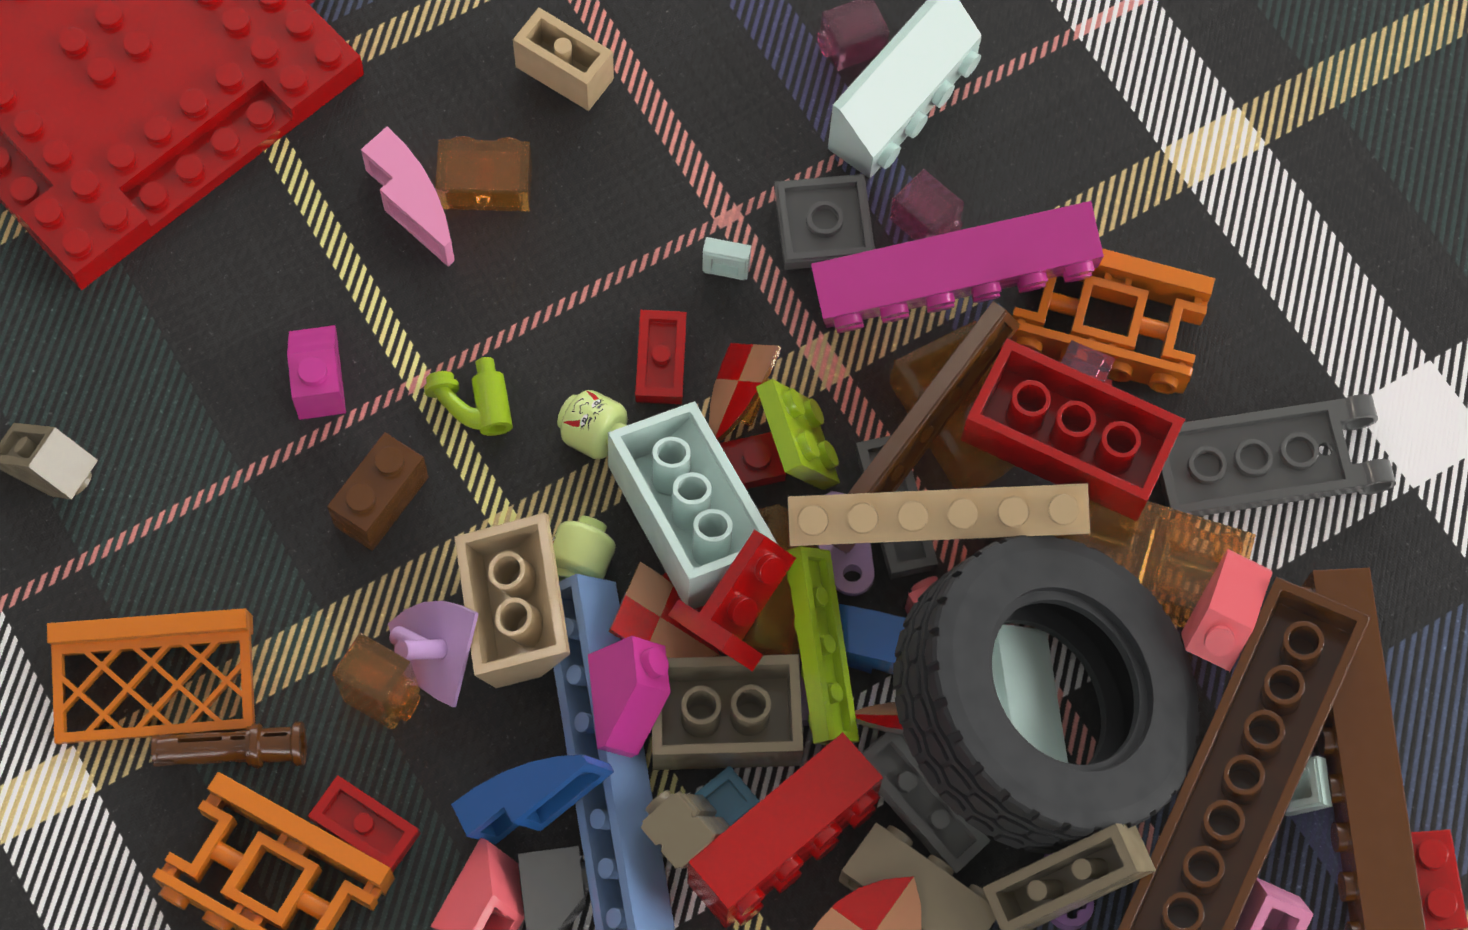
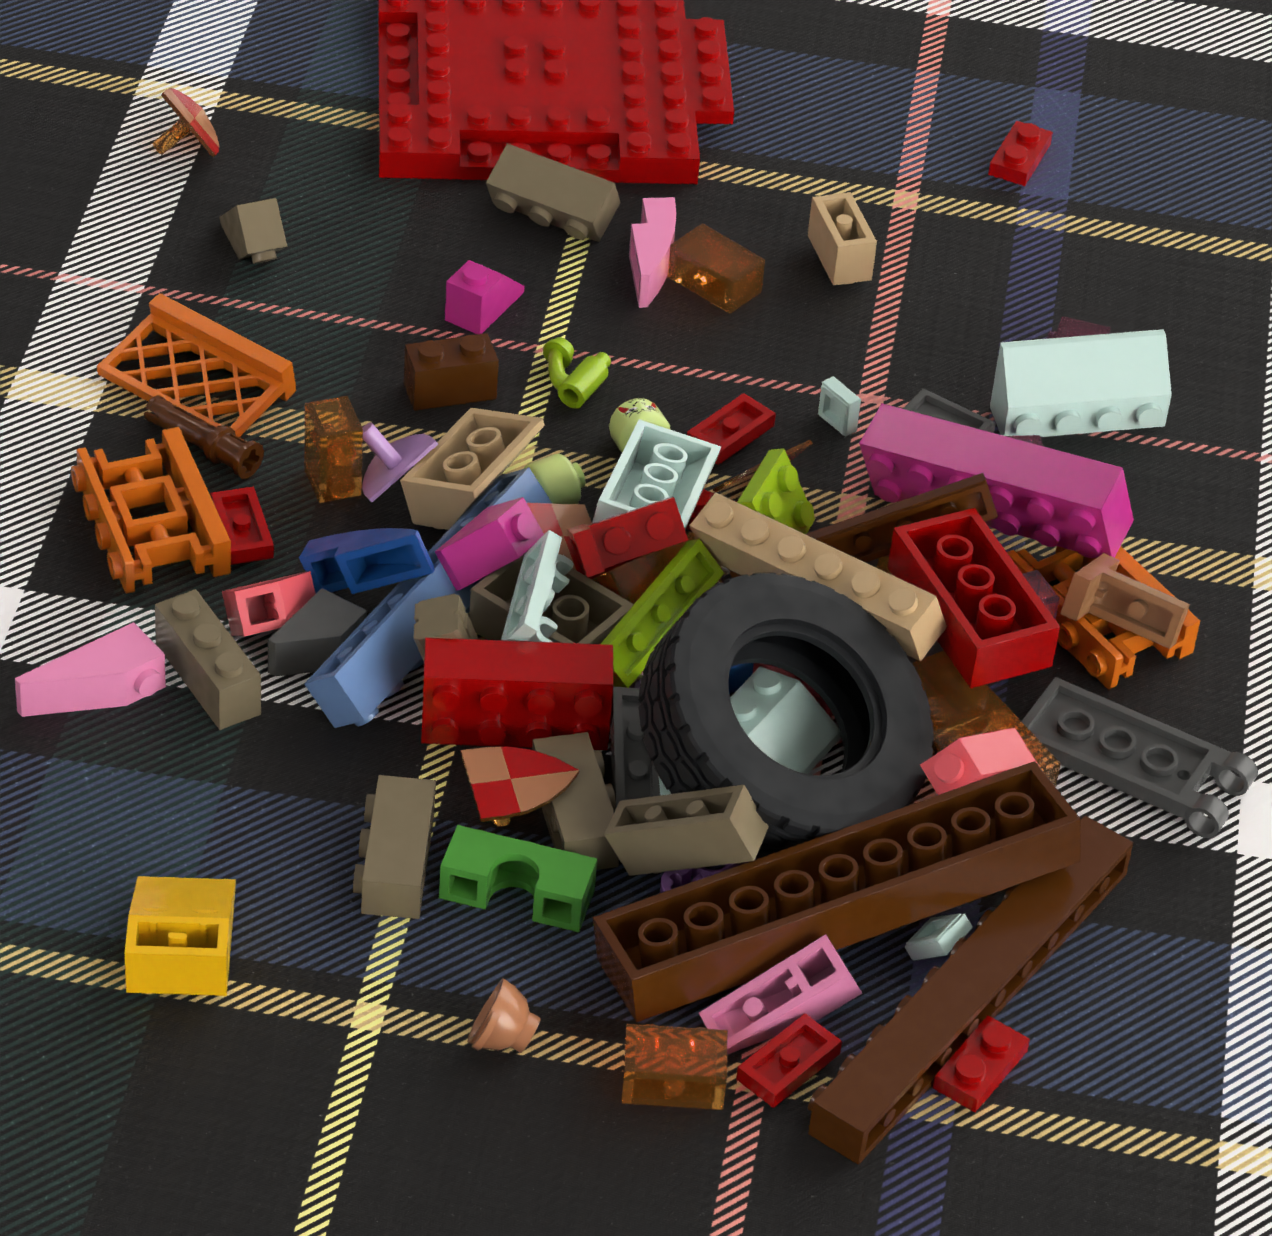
camera: 40 degrees right, 25 degrees down
none -> dark tan brick [486,143,621,242]
none -> light aqua plate [501,530,574,642]
none -> medium nougat bracket [1060,553,1190,649]

